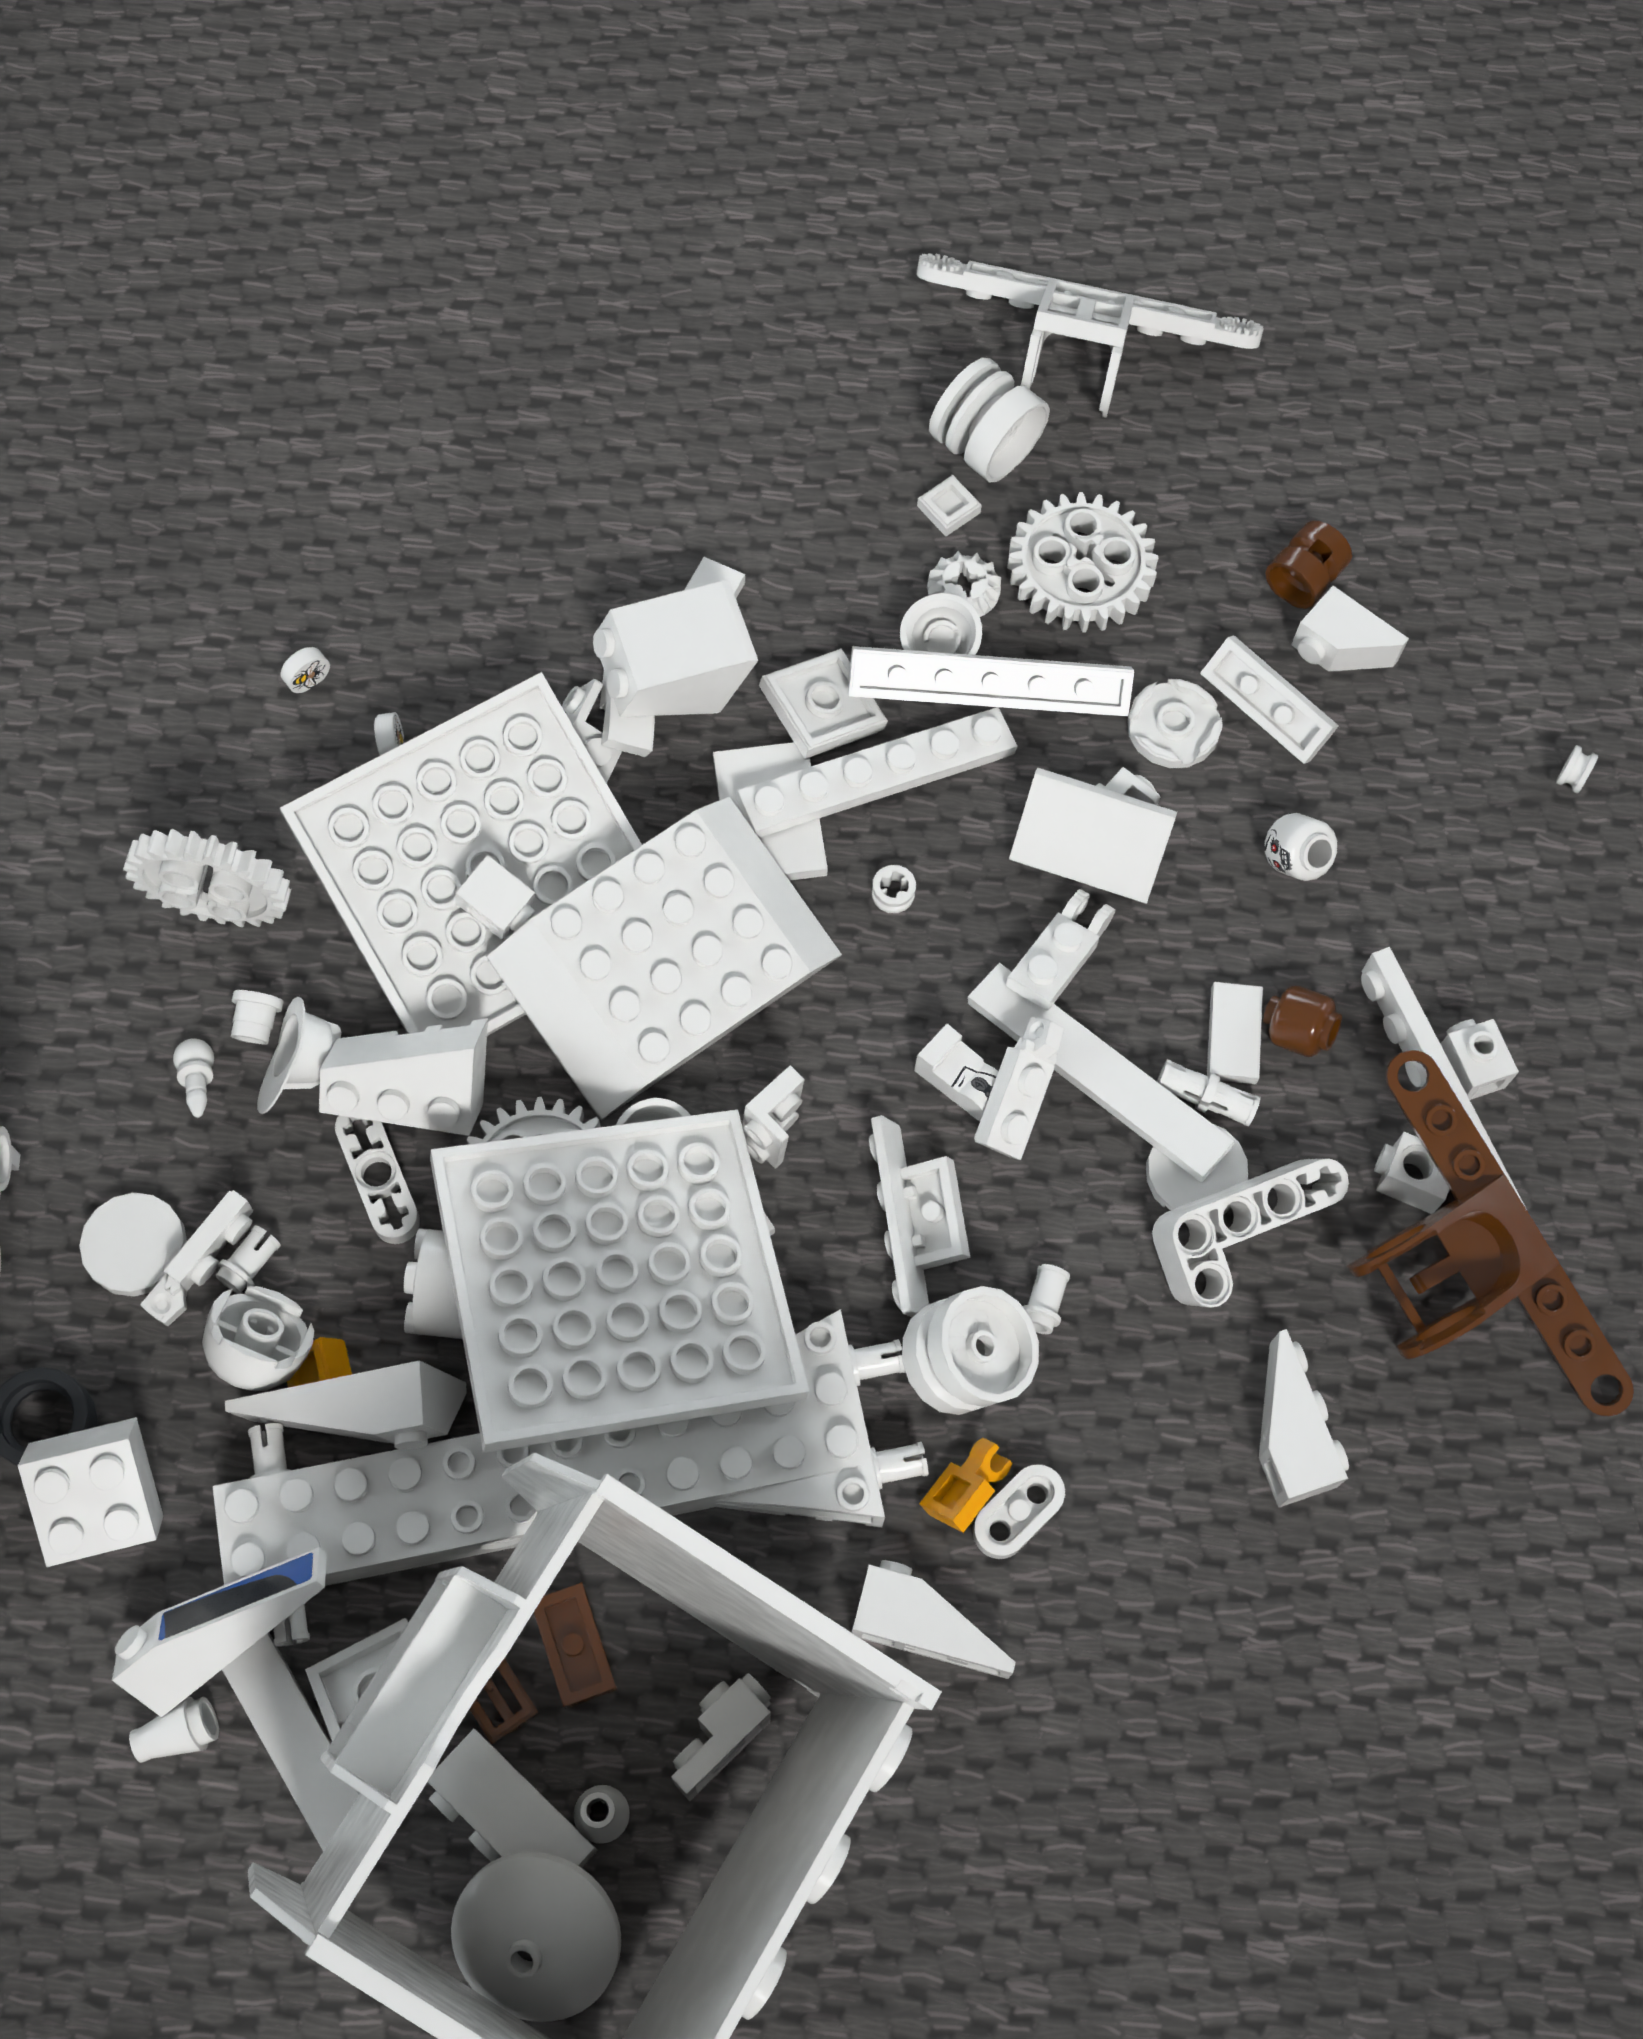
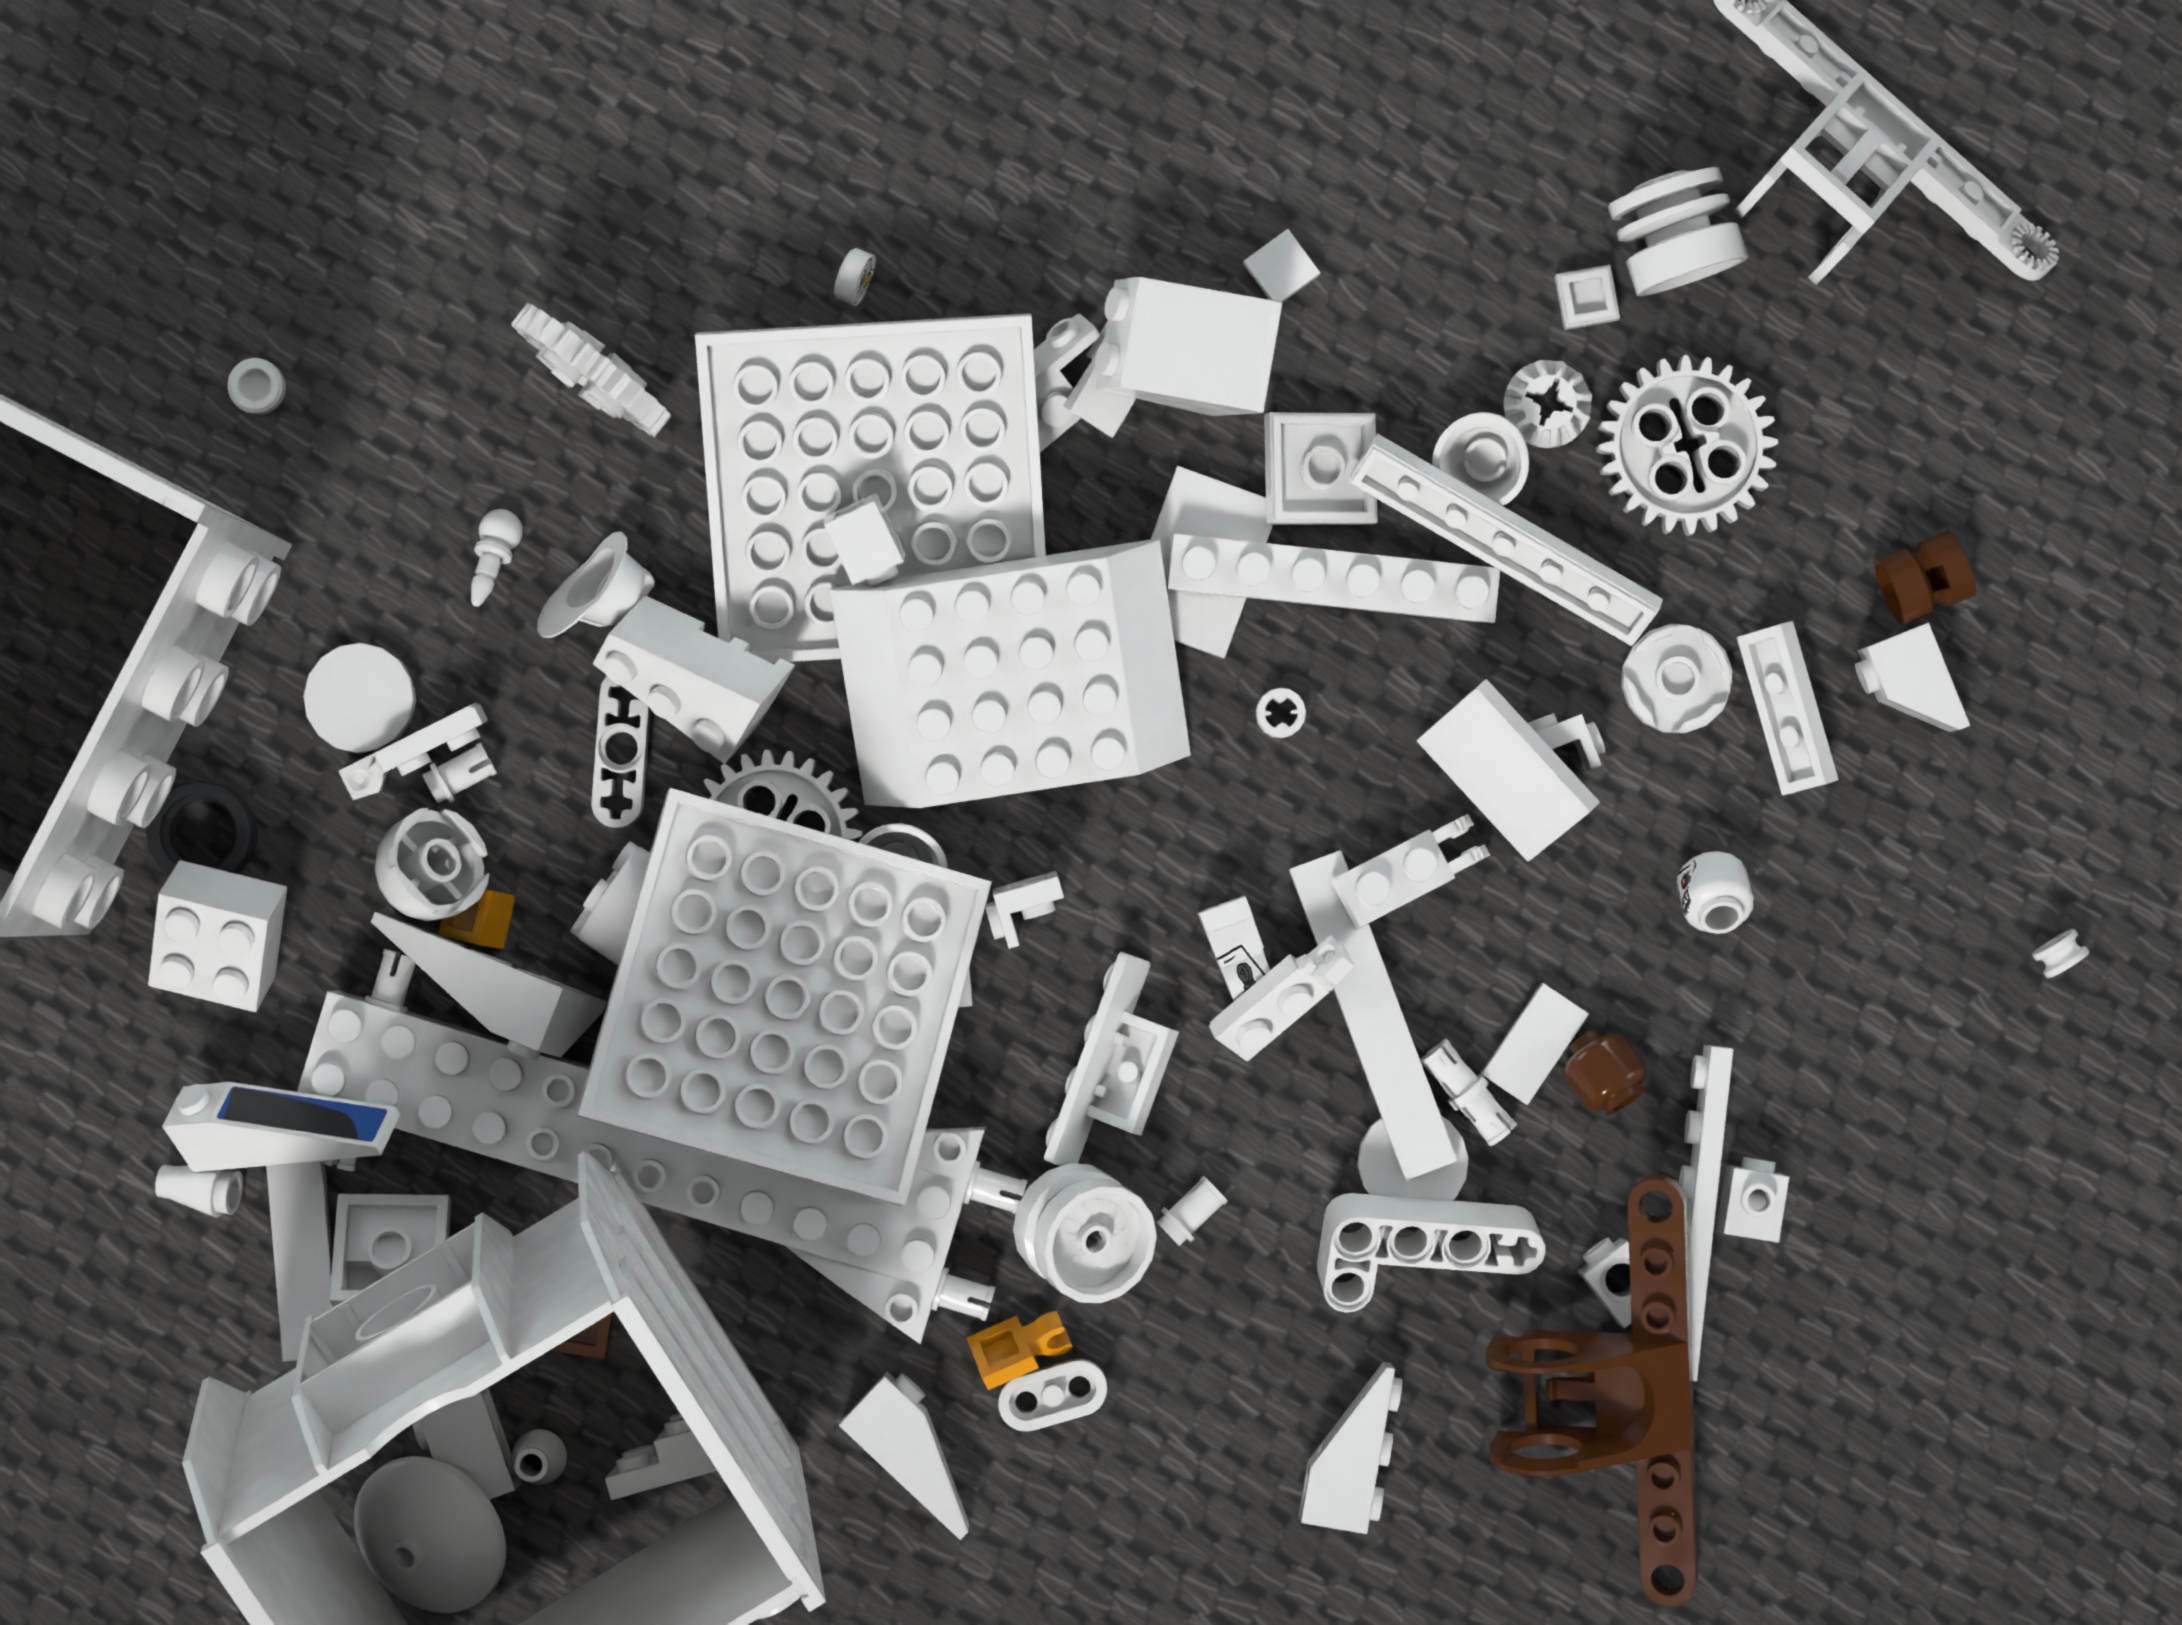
camera: 30 degrees right, 20 degrees up
white piece [231,990,284,1044] -> none
white tile [281,647,330,693] -> none

